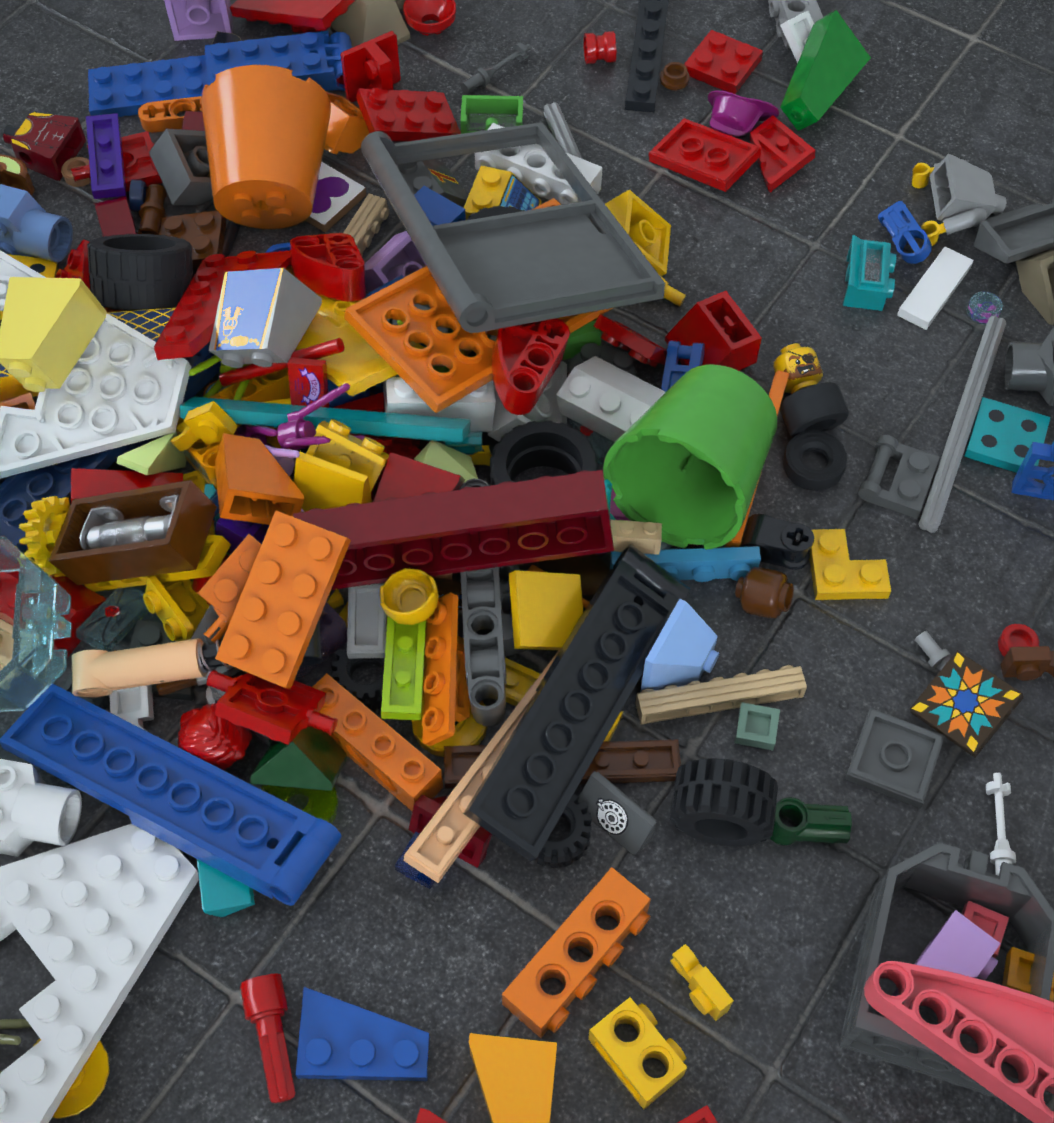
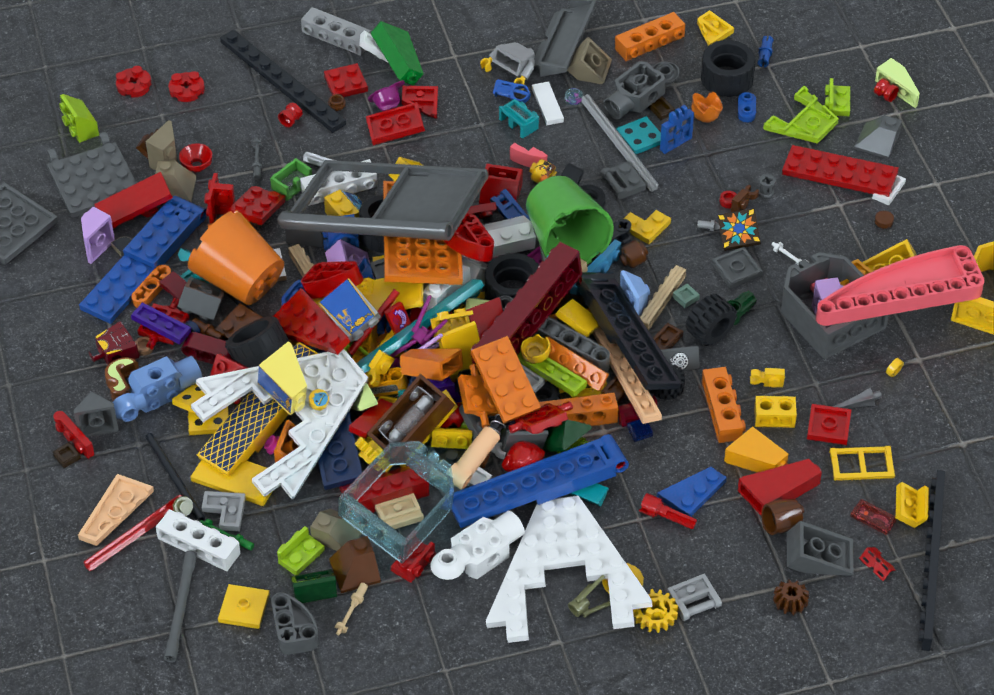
camera: 50 degrees left, 10 degrees down
none -> tile [309,389,329,410]
none -> coral slope [510,143,548,168]

